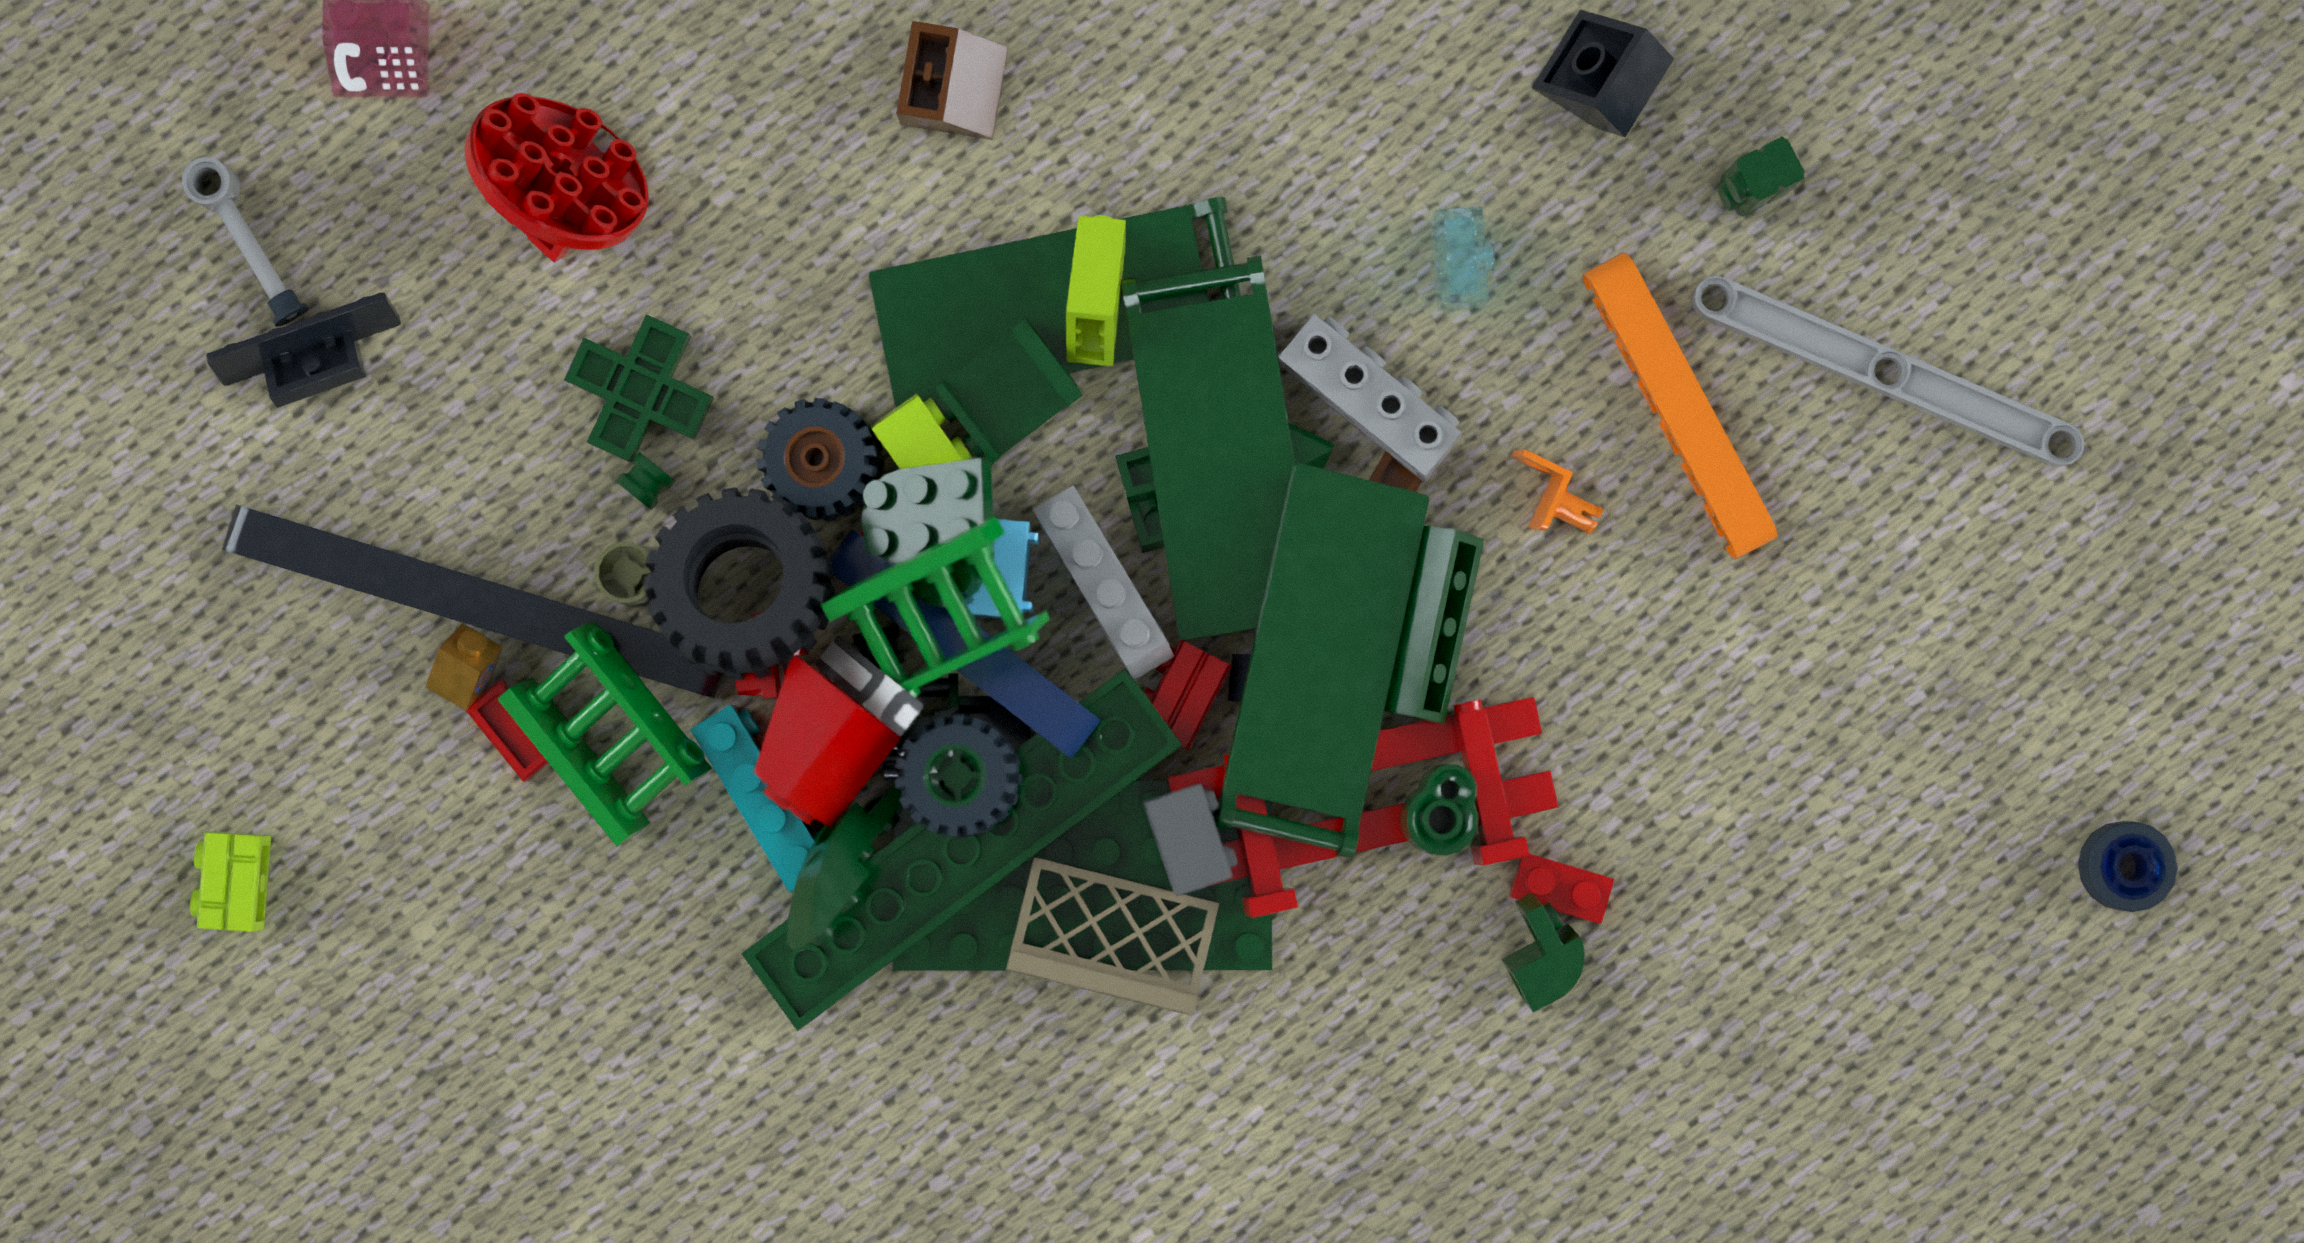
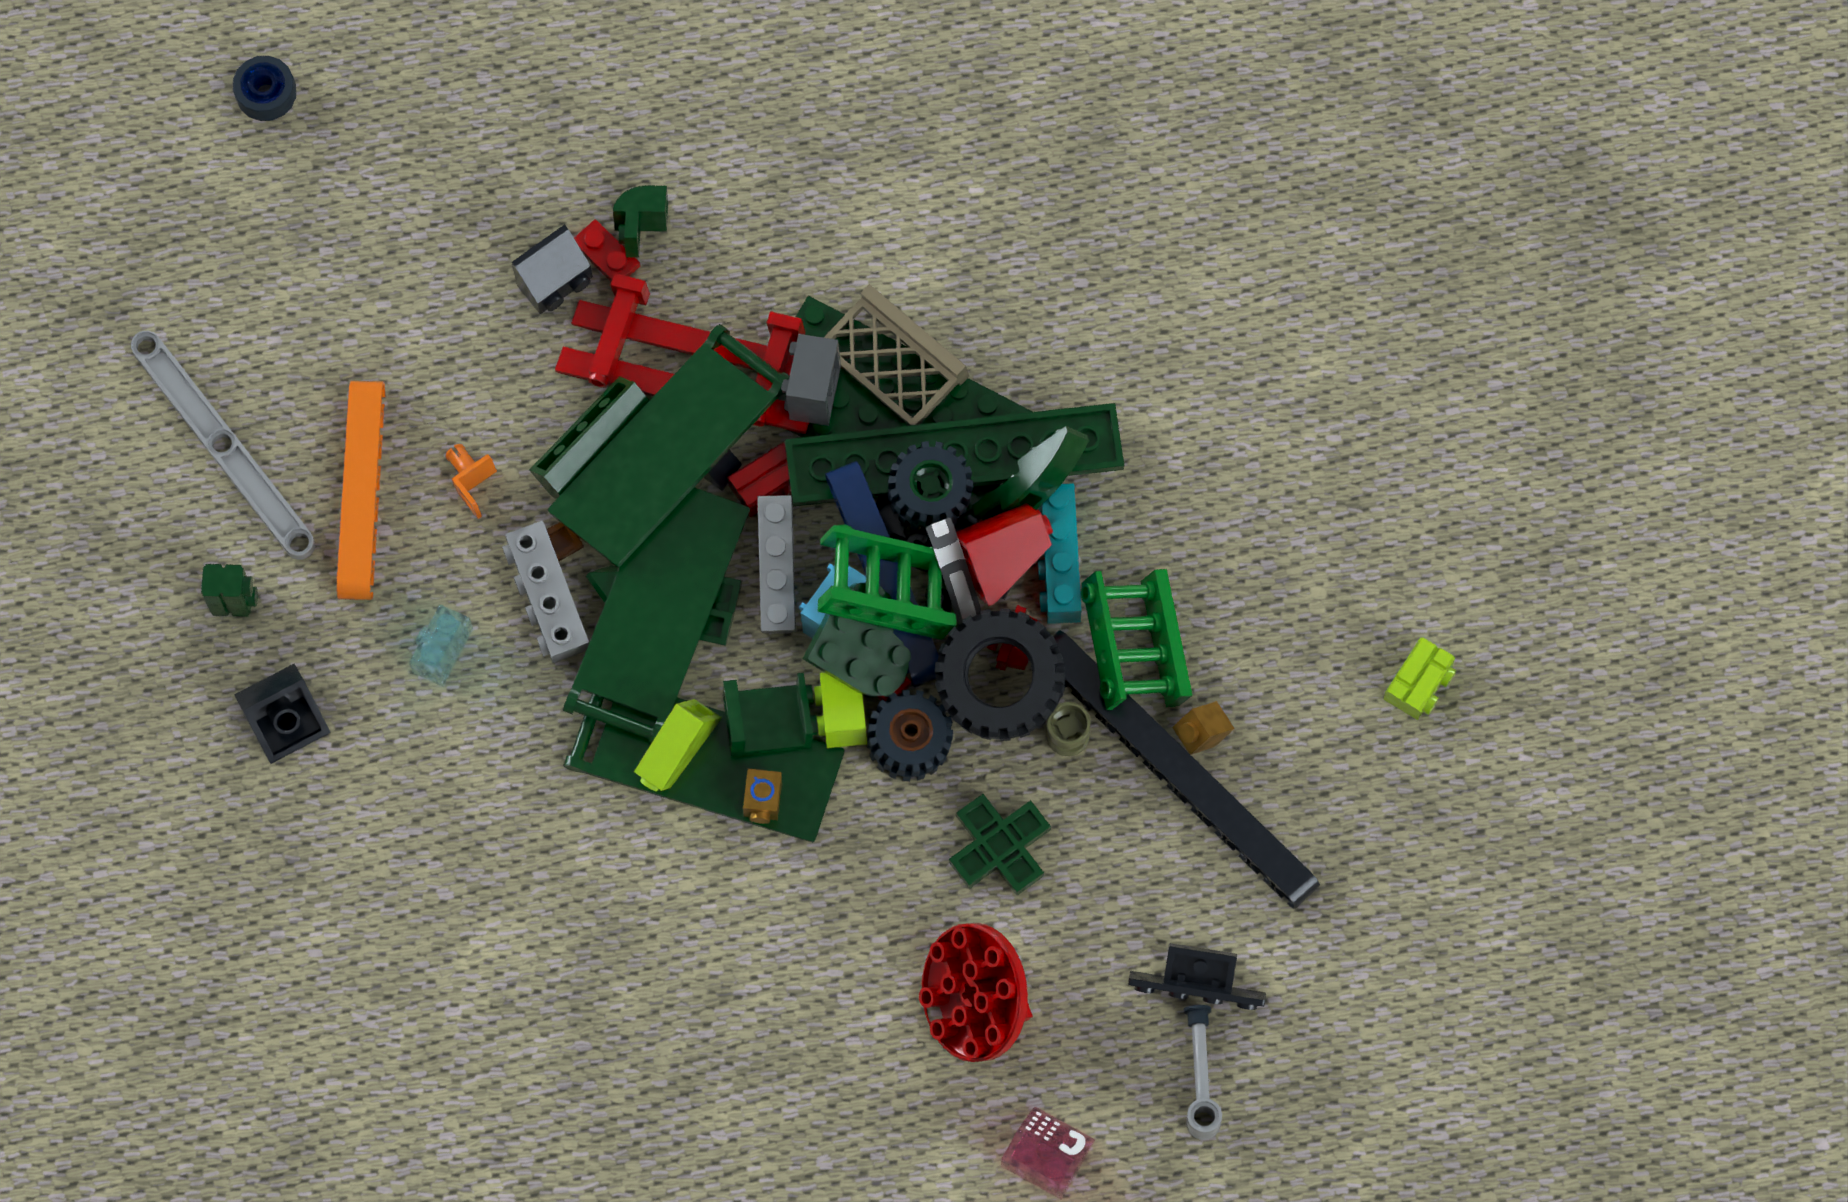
camera: 145 degrees left, 15 degrees down
red tile [465,679,549,782] -> none
dark green wheel [615,451,676,510] -> none
reddish brown slope [896,21,1008,140] -> none
dark green piece [1400,764,1478,856] -> none
none -> slope [511,224,593,314]
none -> pearl gold brick [743,769,782,824]

